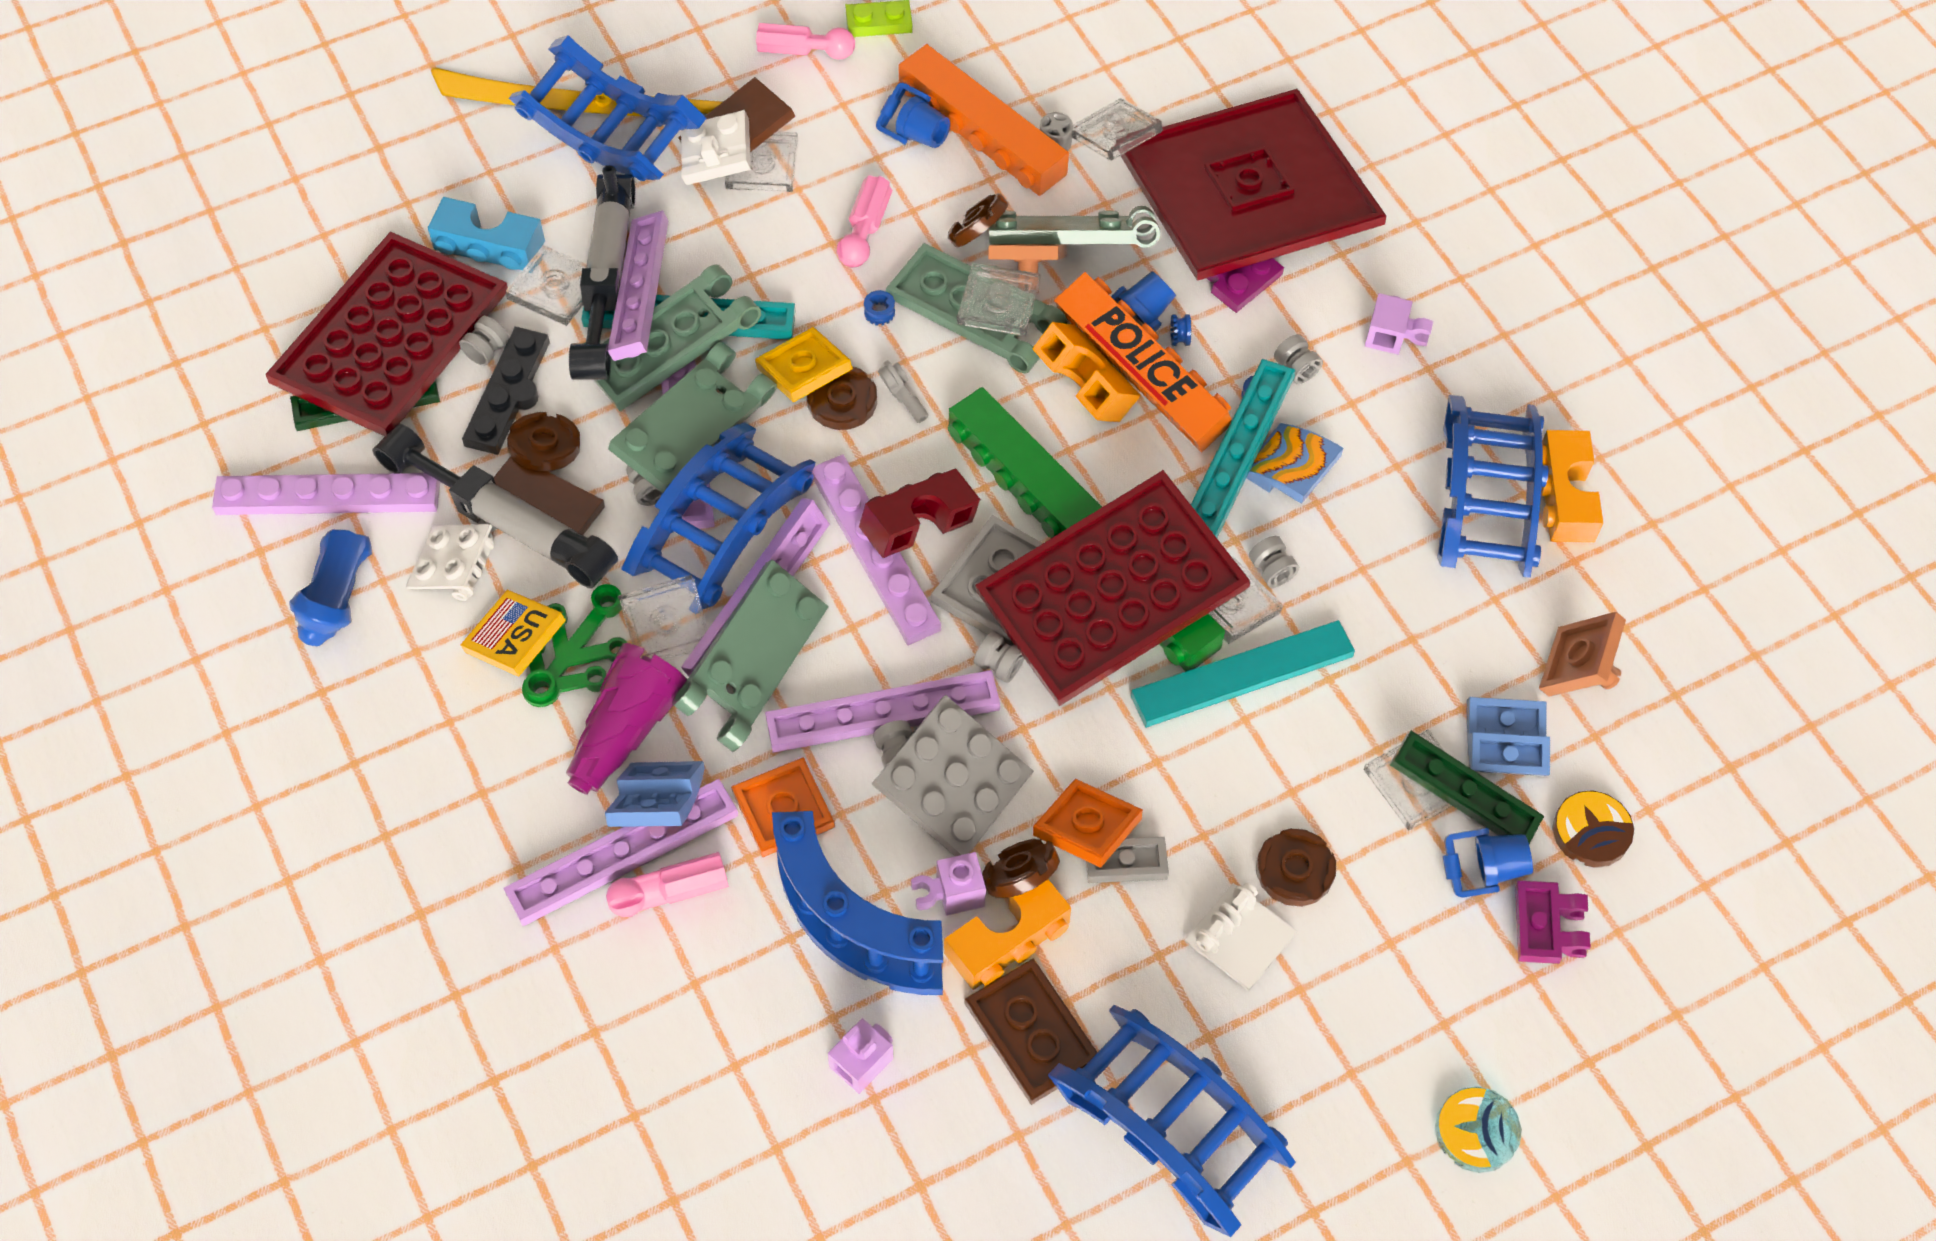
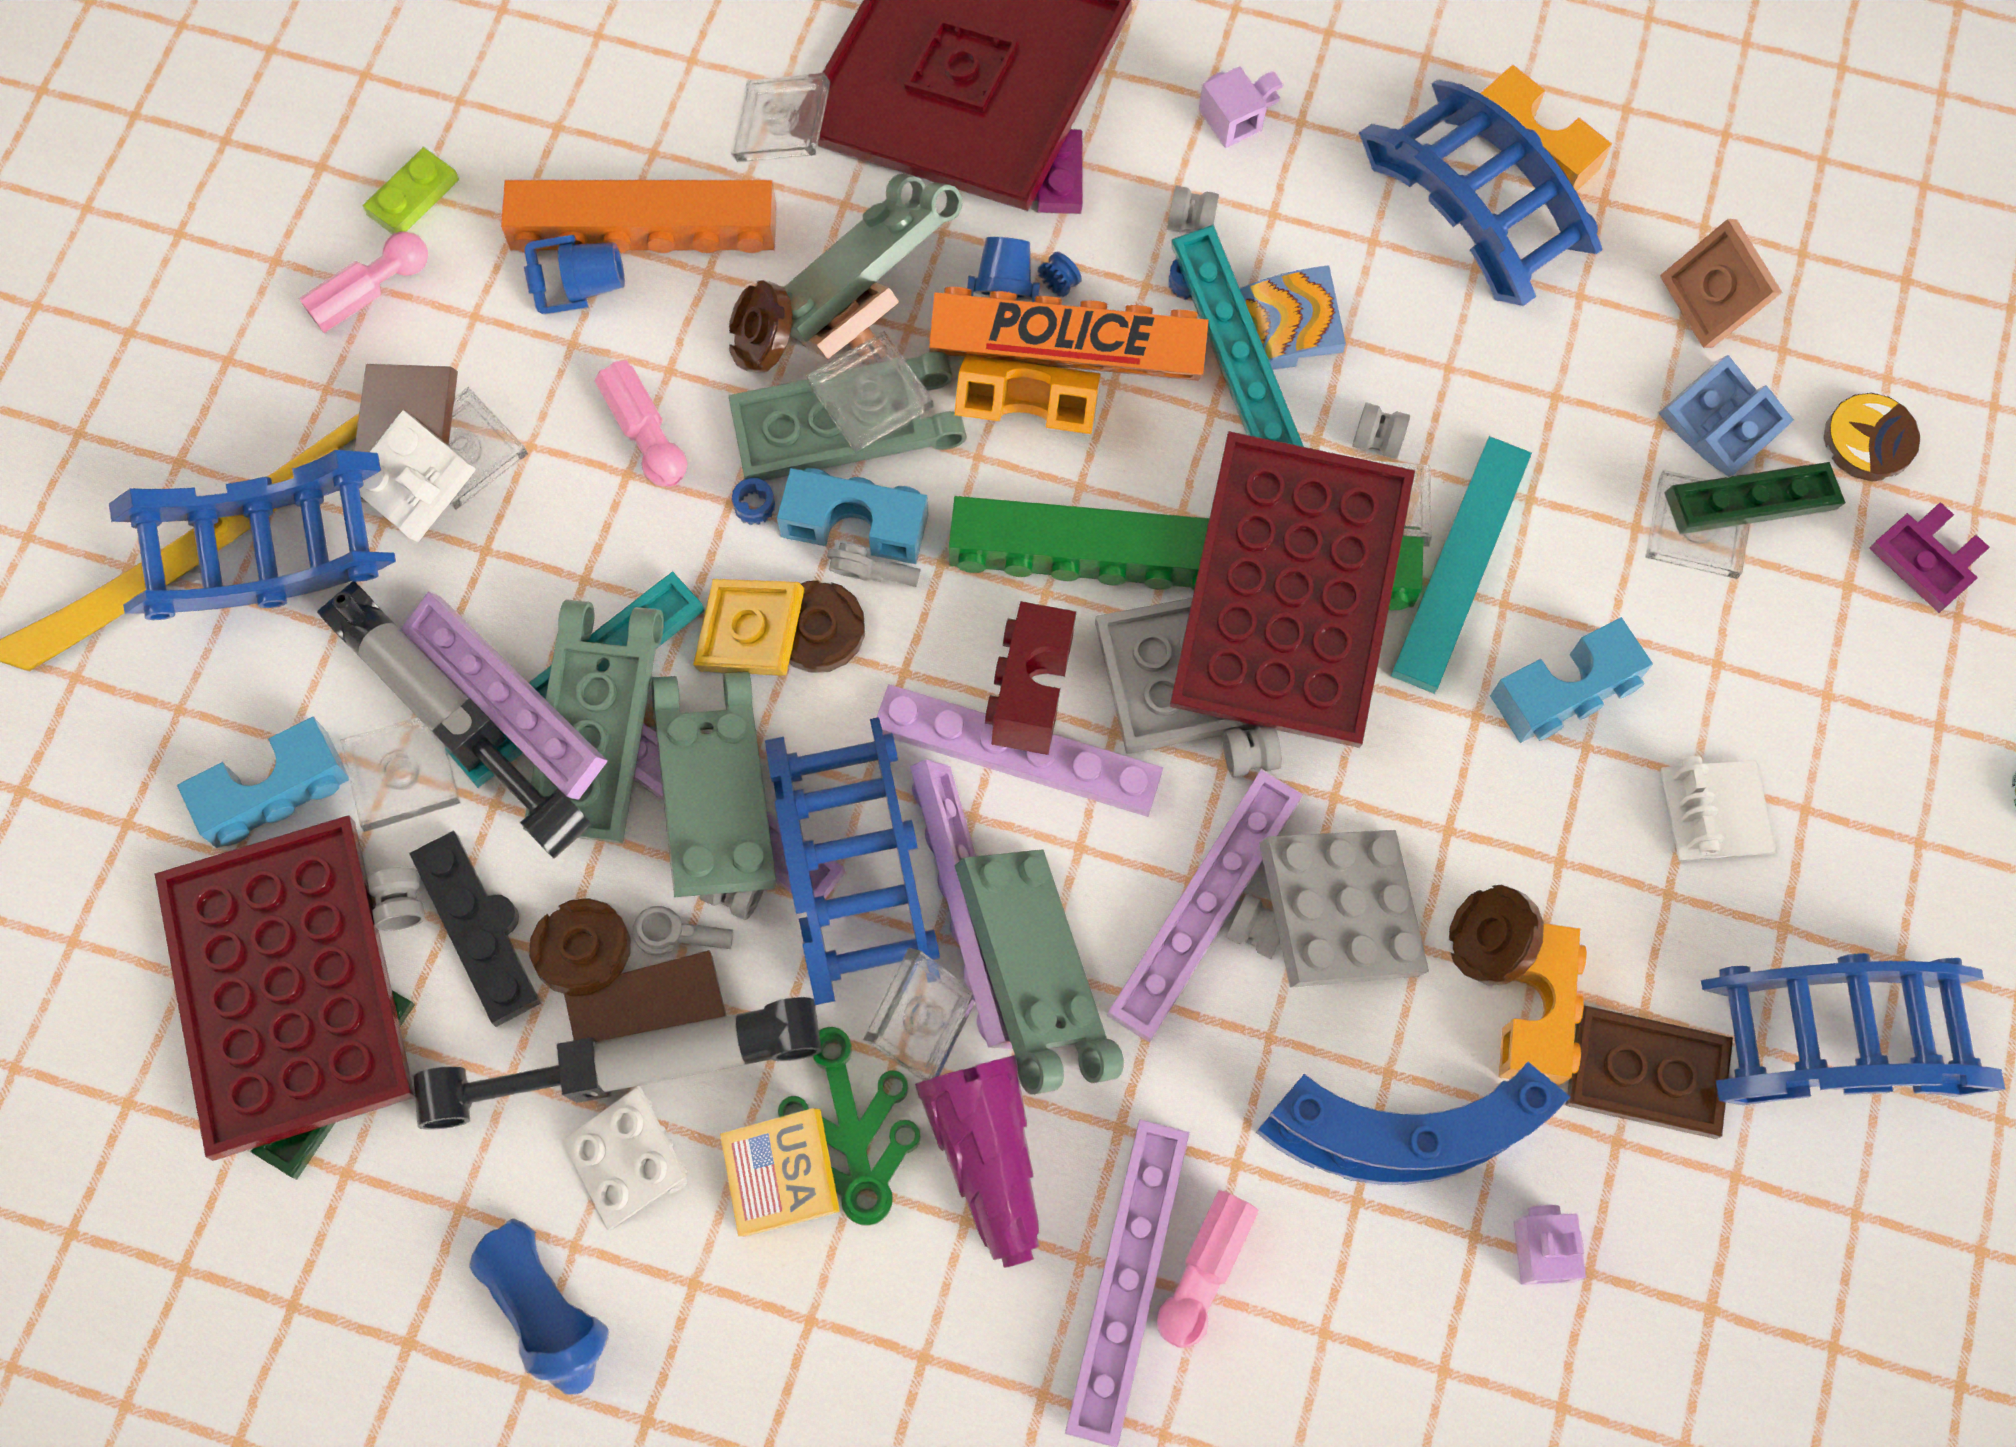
camera: 45 degrees left, 10 degrees up
lavender plate [212,473,440,515] -> none
medium blue slope [605,761,705,827] -> none
orange tile [731,757,835,858] -> none
lavender brick [911,852,986,916] -> none
orange tile [1033,779,1143,868] -> none
light grey wheel [1040,112,1073,151] -> none
light grey plate [1086,837,1169,883] -> none
reddish brown tile [1256,828,1336,907] -> none
blue piece [1442,828,1533,898] -> none
none -> light grey plate [633,906,733,956]
none -> dark azure arch [777,468,928,564]
none -> dark azure arch [1490,617,1653,743]

